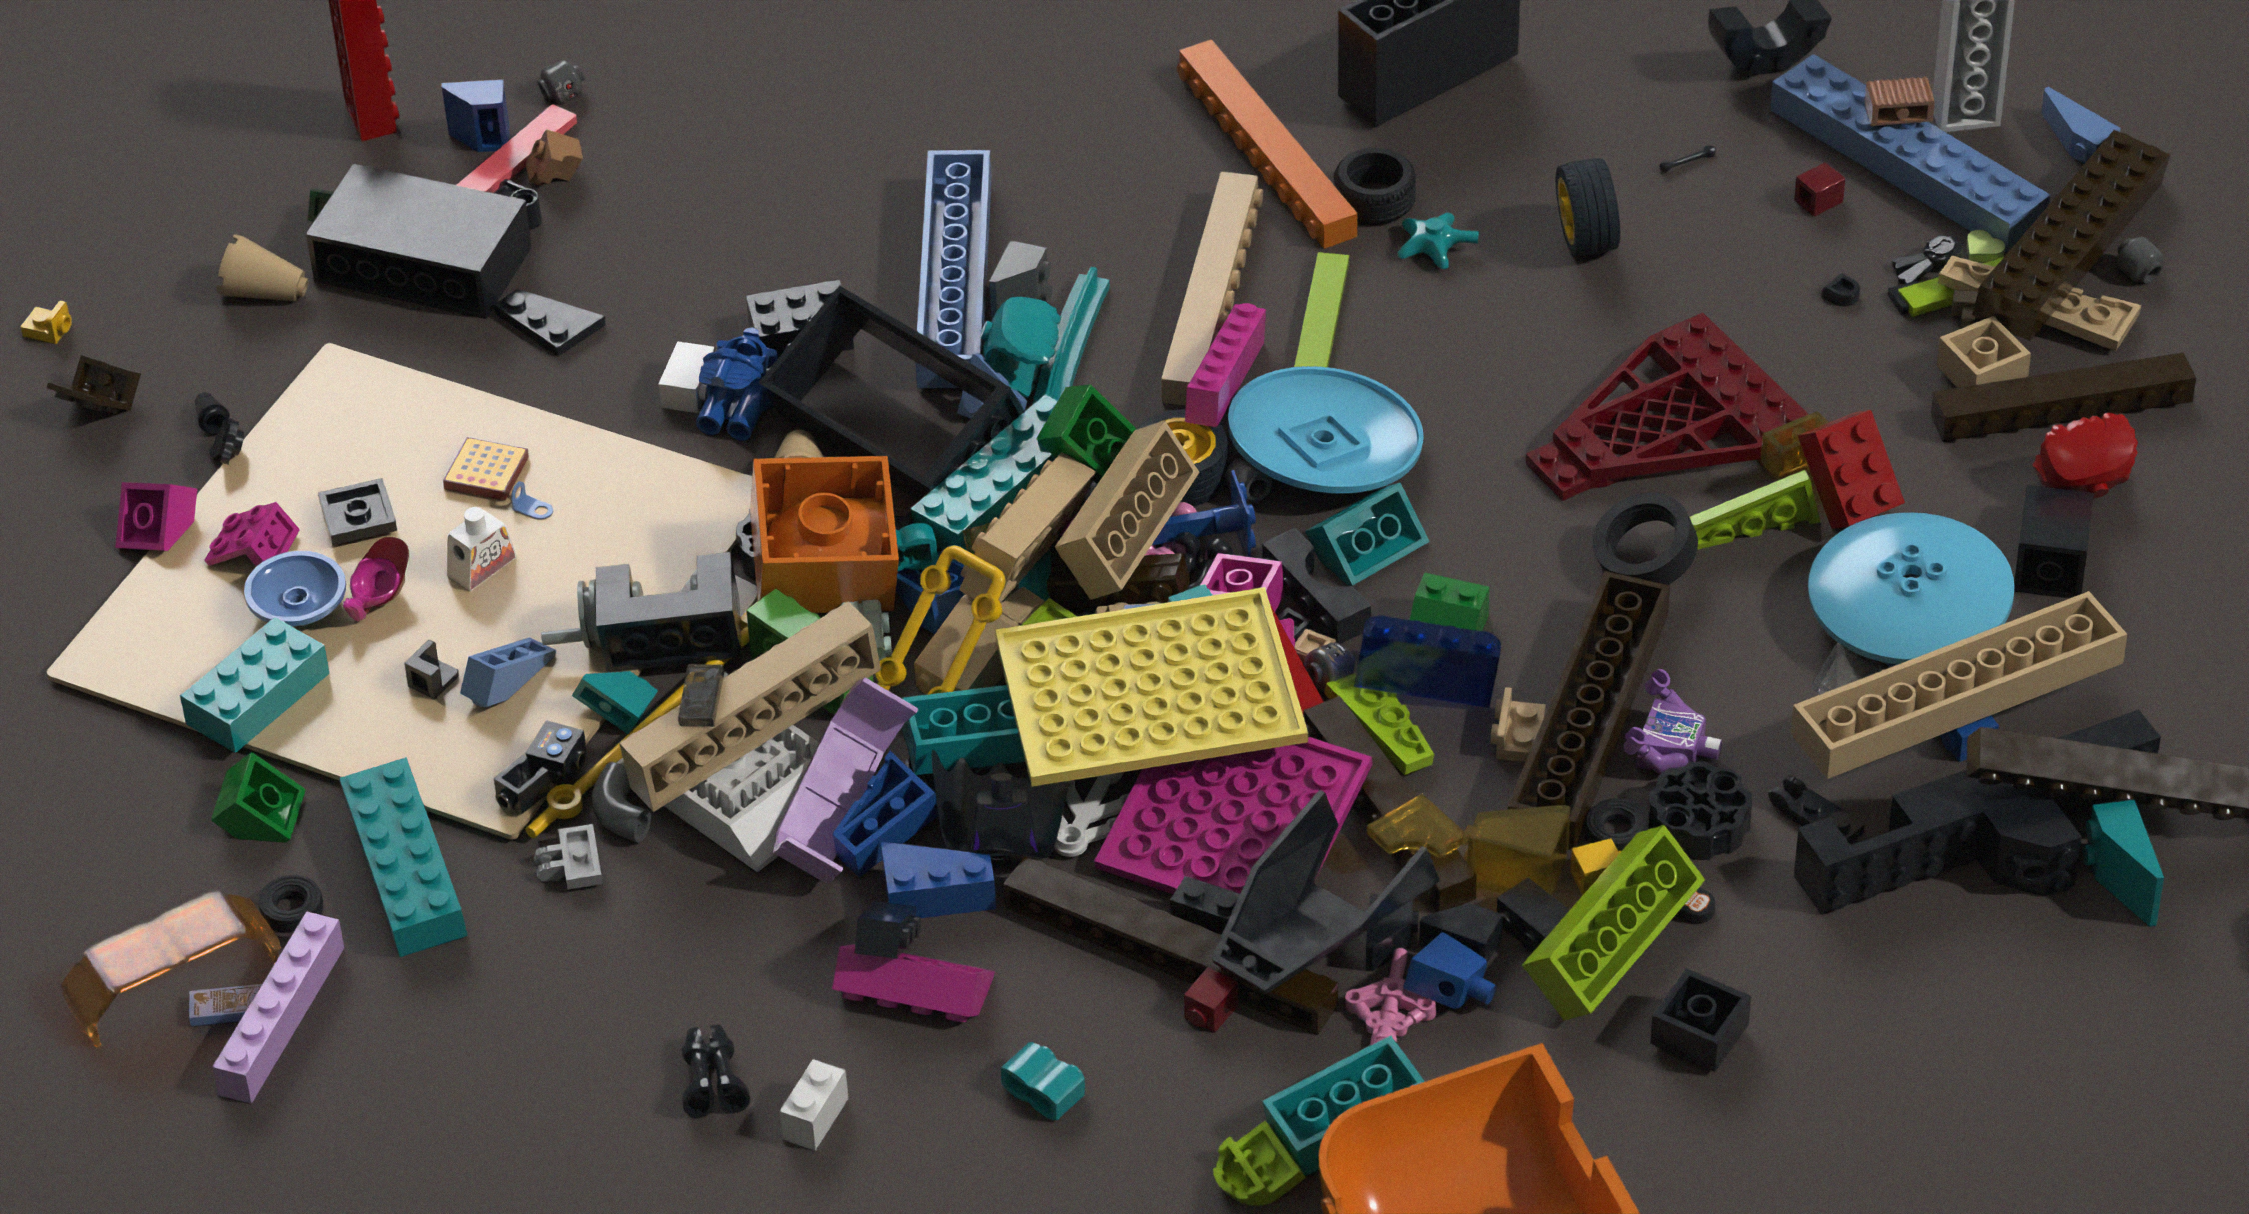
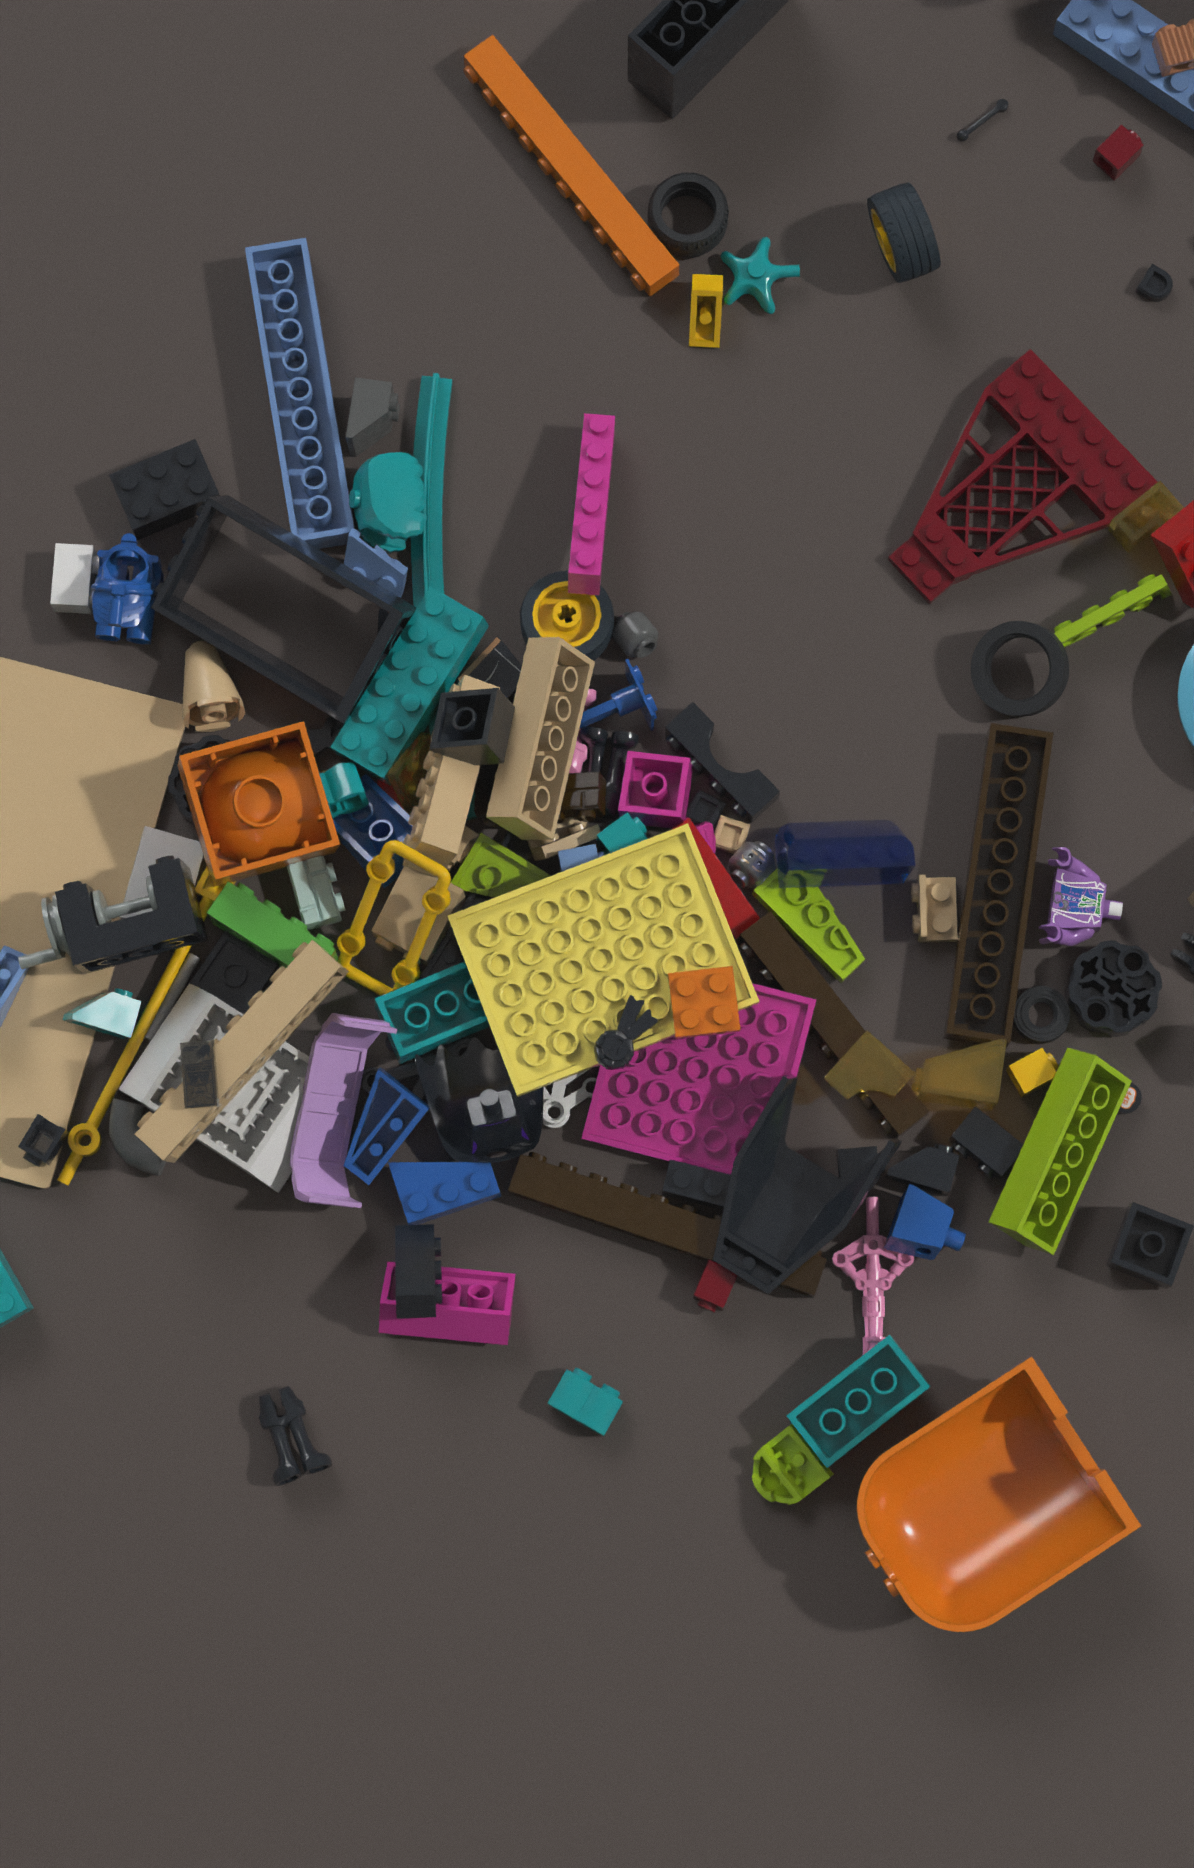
camera: 10 degrees left, 35 degrees up
black head [525,720,587,785] -> none
light grey hinge [534,824,603,889] -> none
white brick [780,1059,848,1151] -> none
green slope [1036,384,1137,484] -> none
tan brick [1161,172,1263,406] -> none
medium azure dish [1227,366,1424,493] -> none
lime tile [1294,252,1349,367] -> none
teal slope [1305,483,1430,586] -> none
green slope [1405,573,1490,661] -> none
none -> black slope [430,688,515,765]
none -> black piece [594,995,658,1070]
none -> orange plate [668,966,740,1039]
none -> yellow slope [689,274,723,348]

